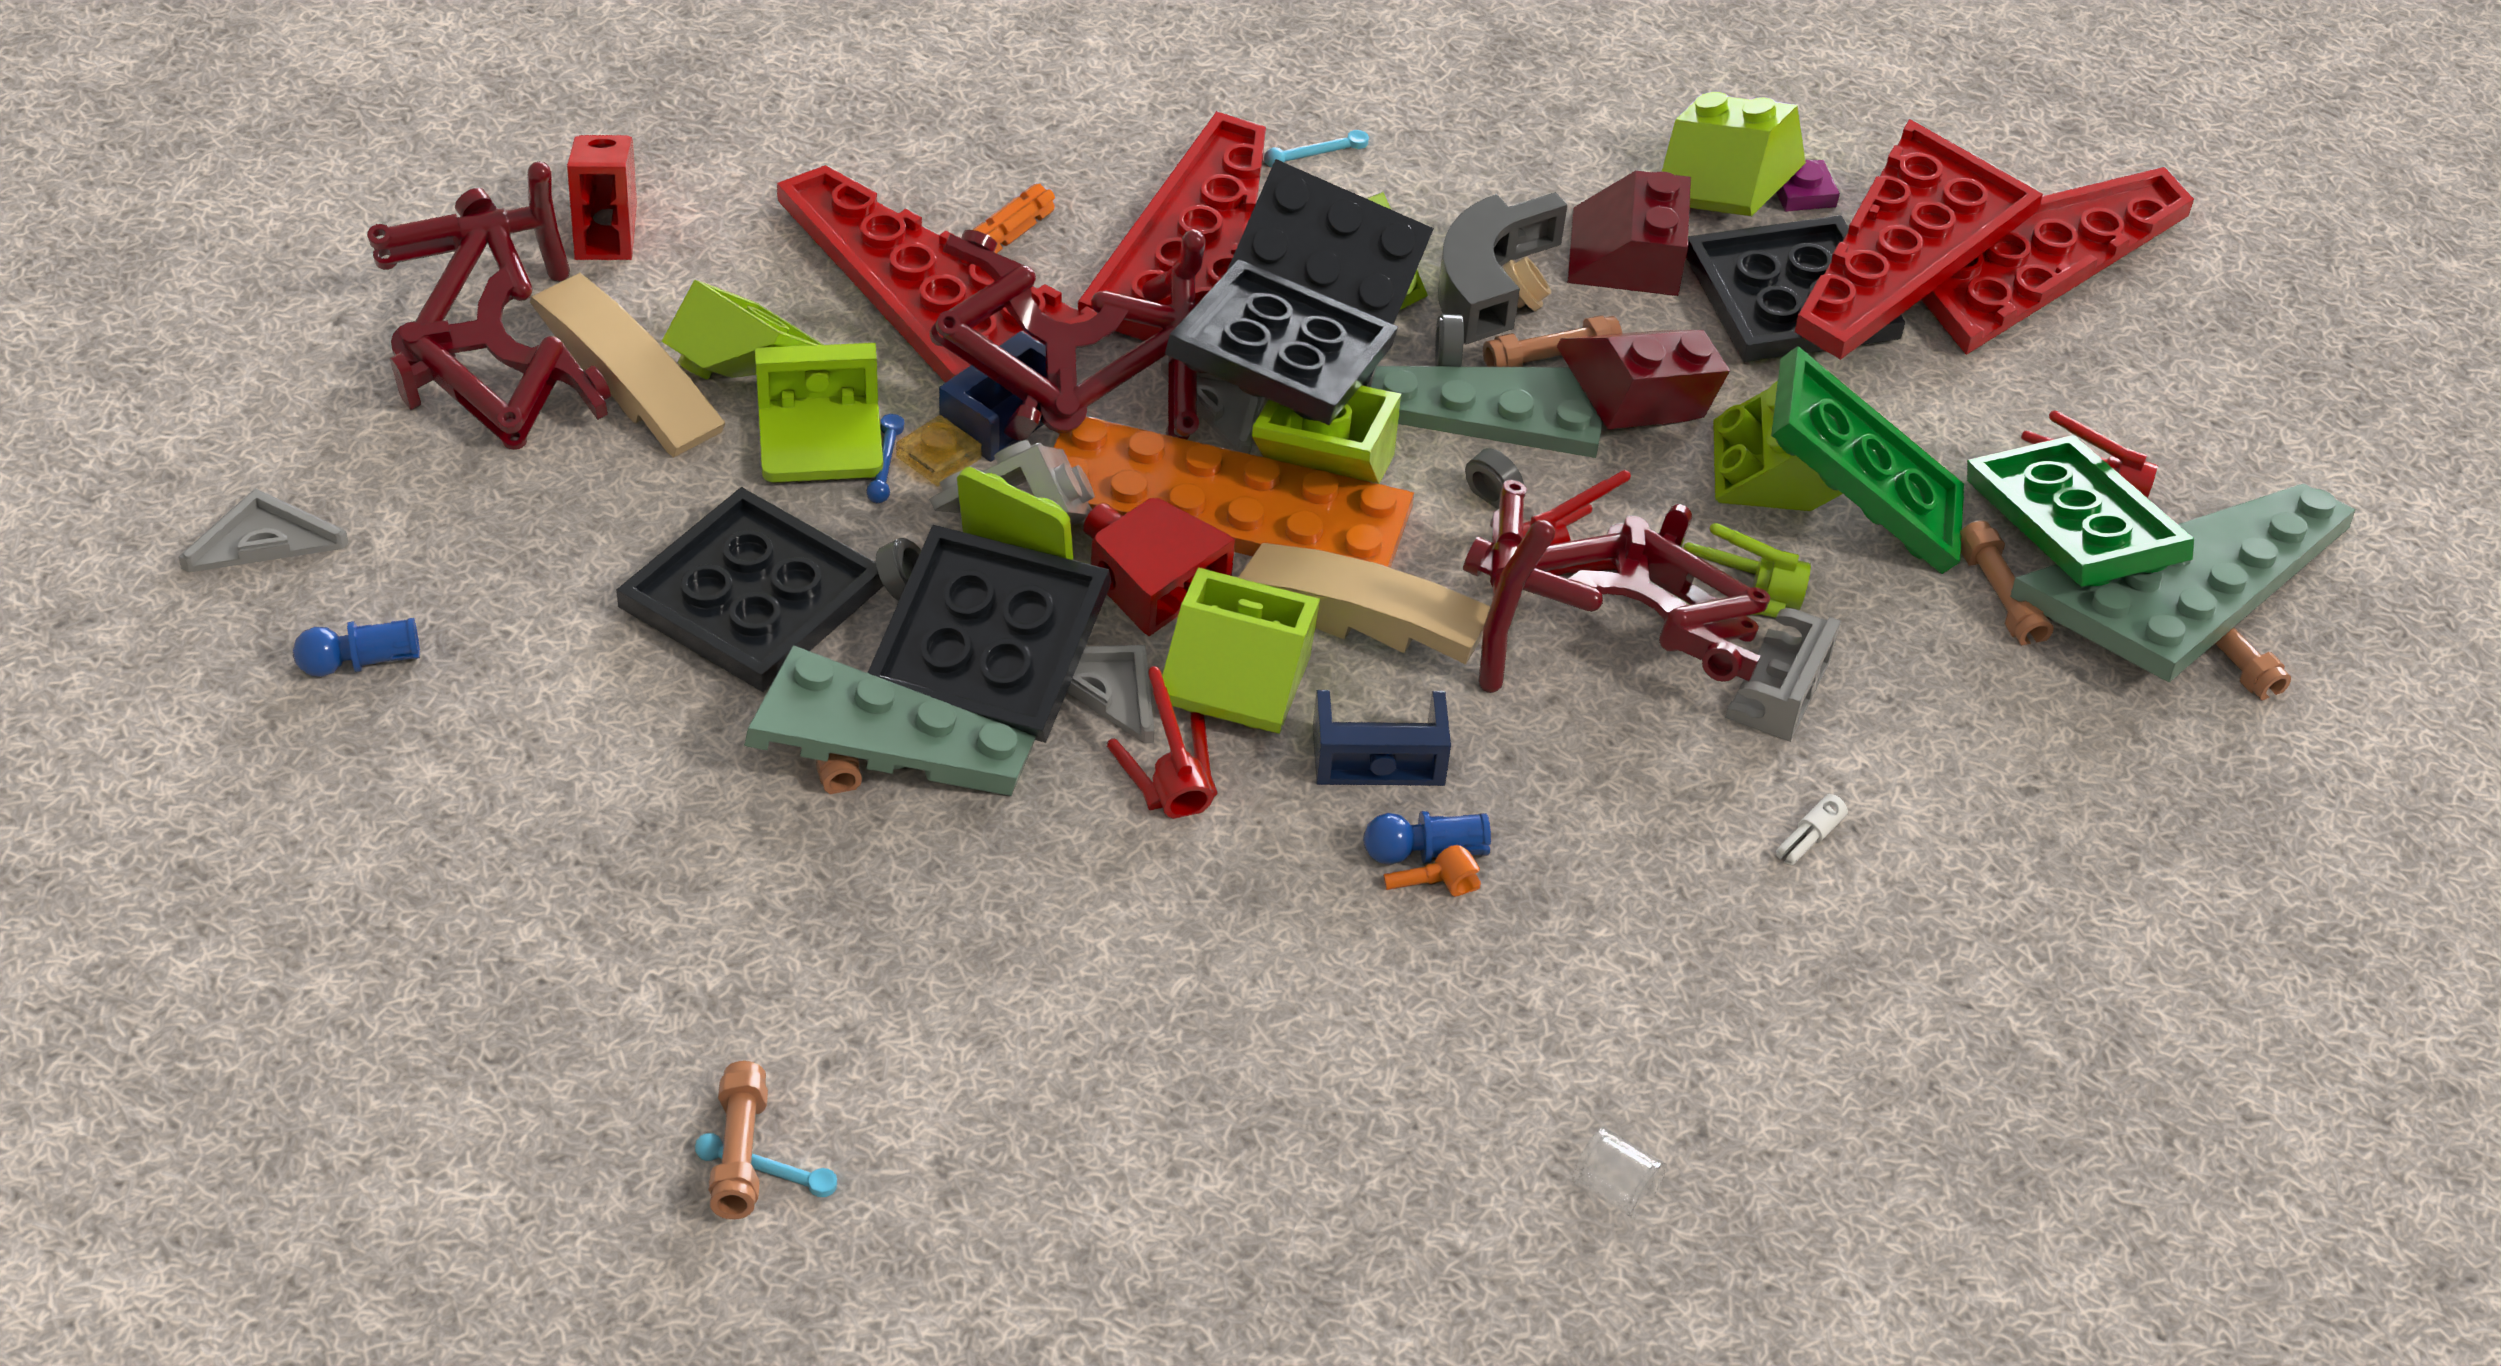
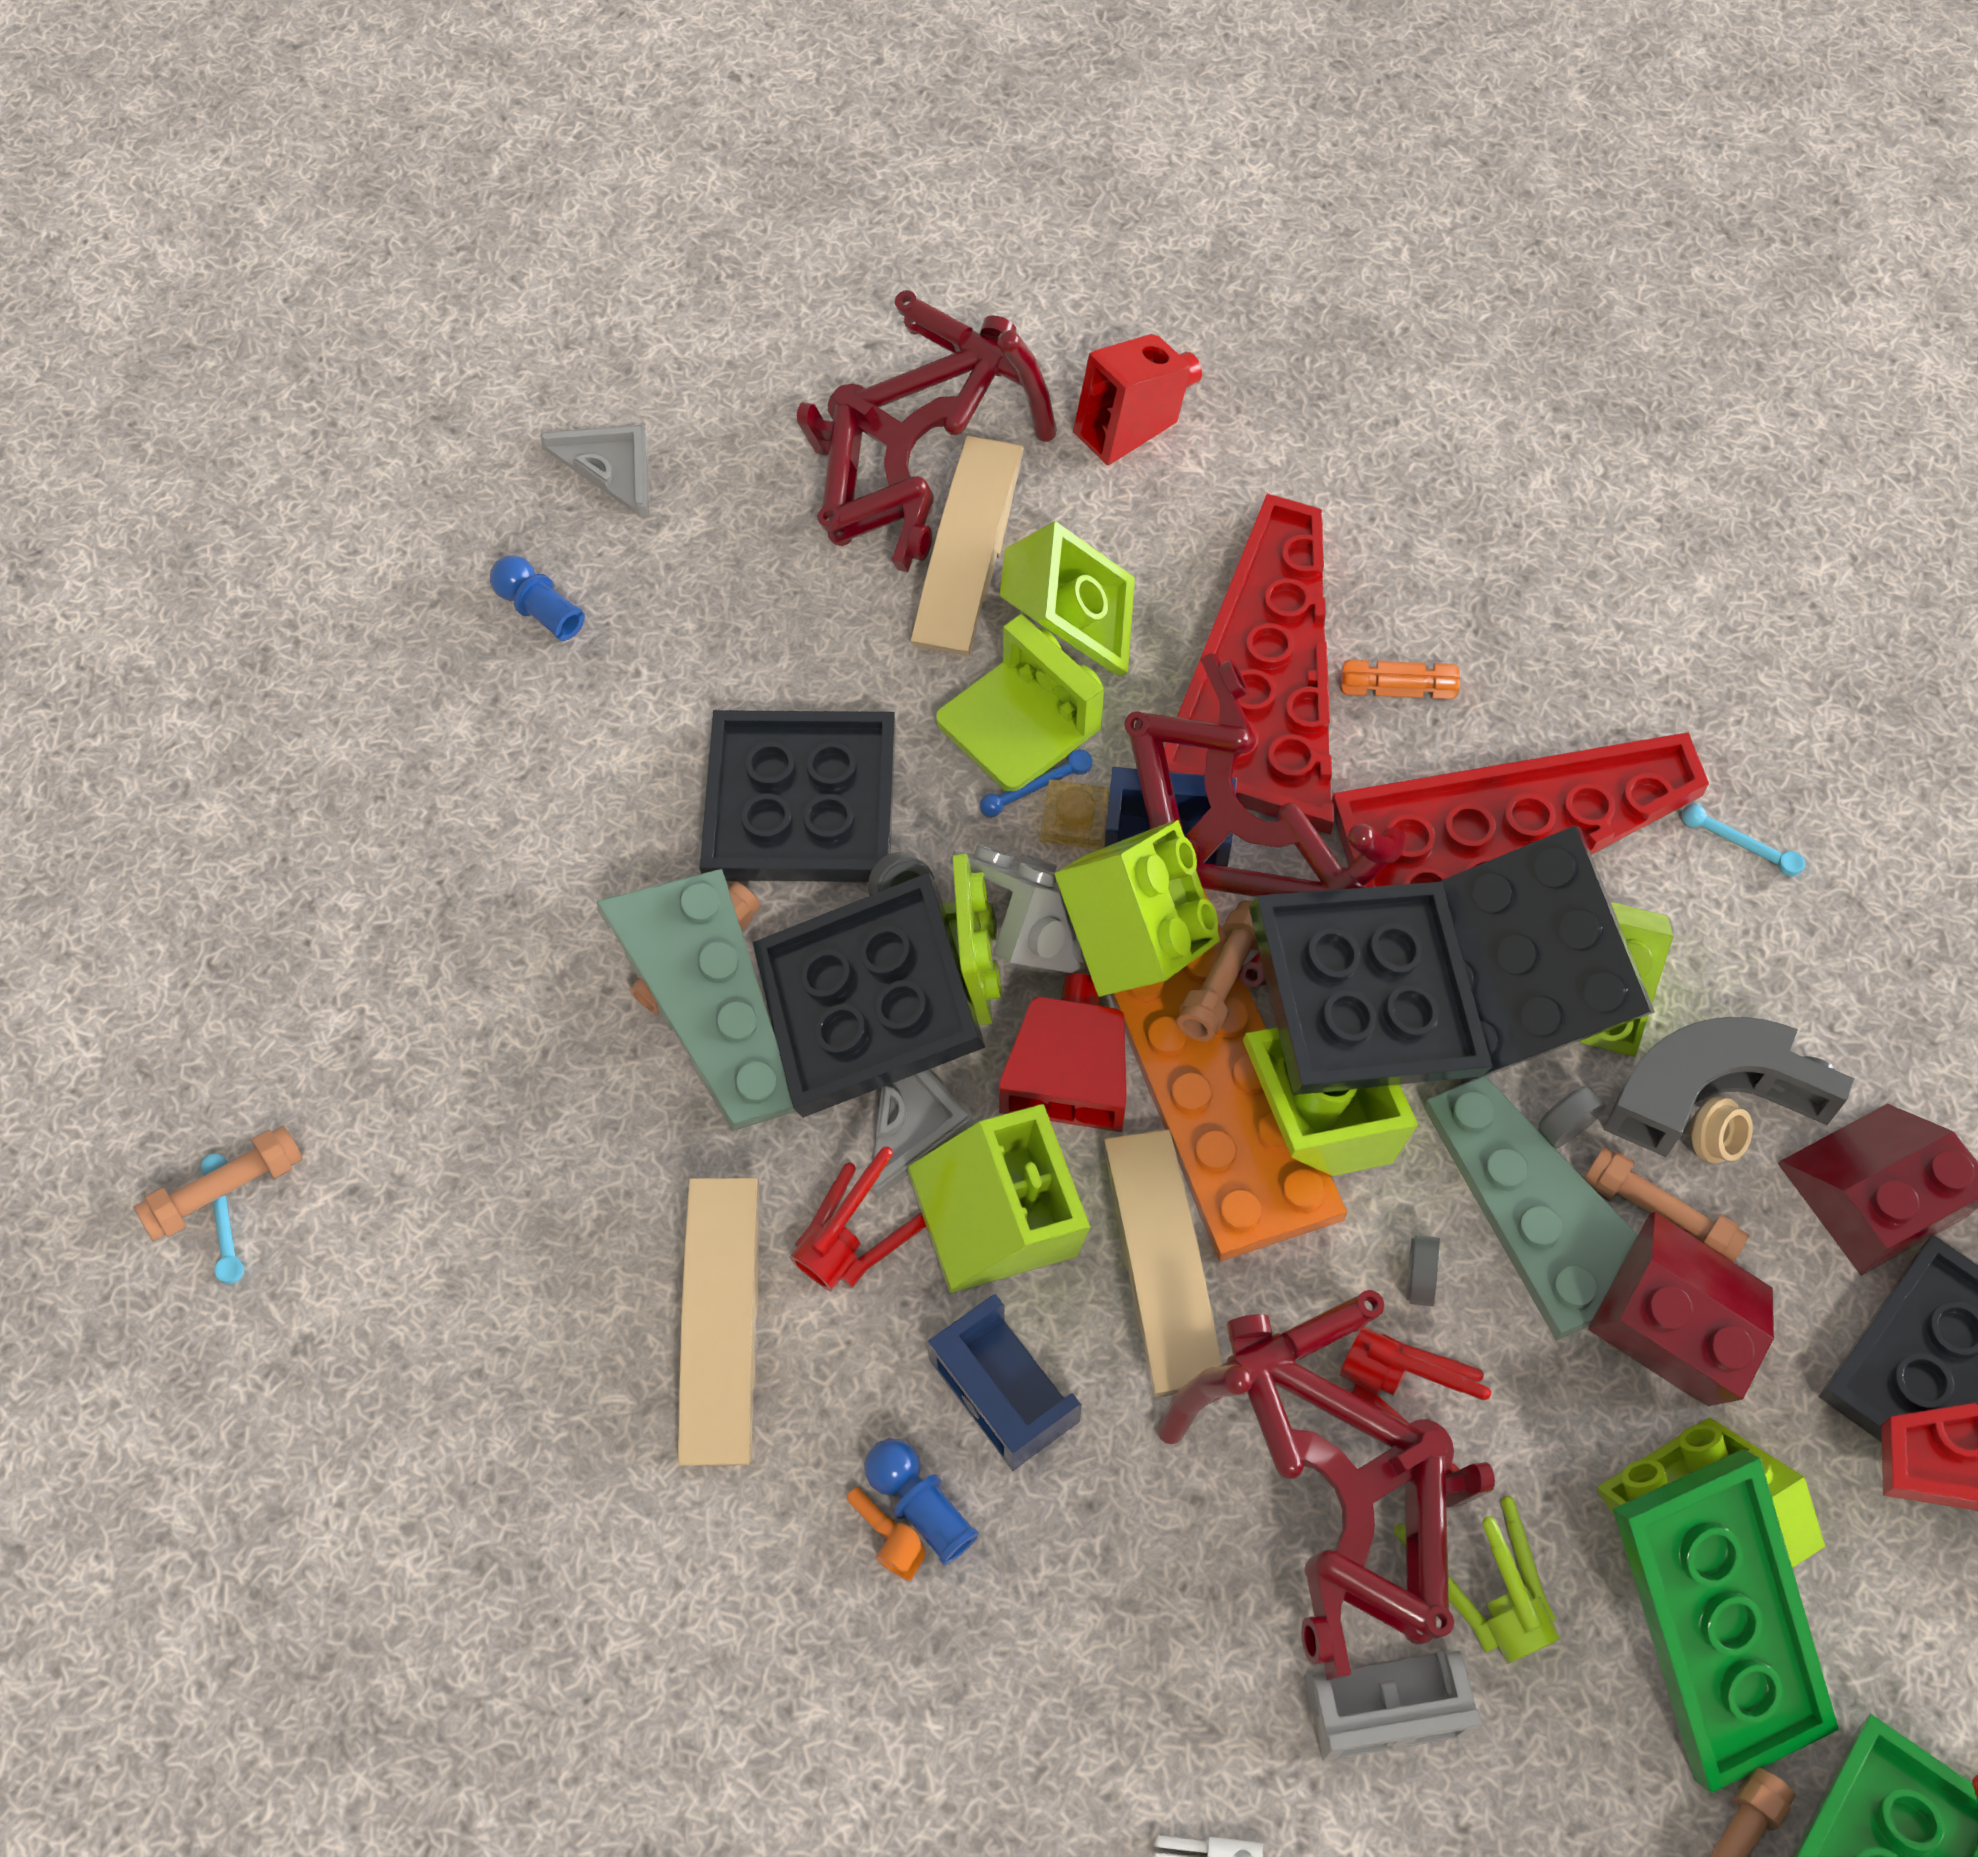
camera: 60 degrees right, 15 degrees up
none -> tan slope [678,1178,759,1466]
none -> lime slope [1054,820,1221,997]
none -> nougat bar [1177,900,1259,1041]

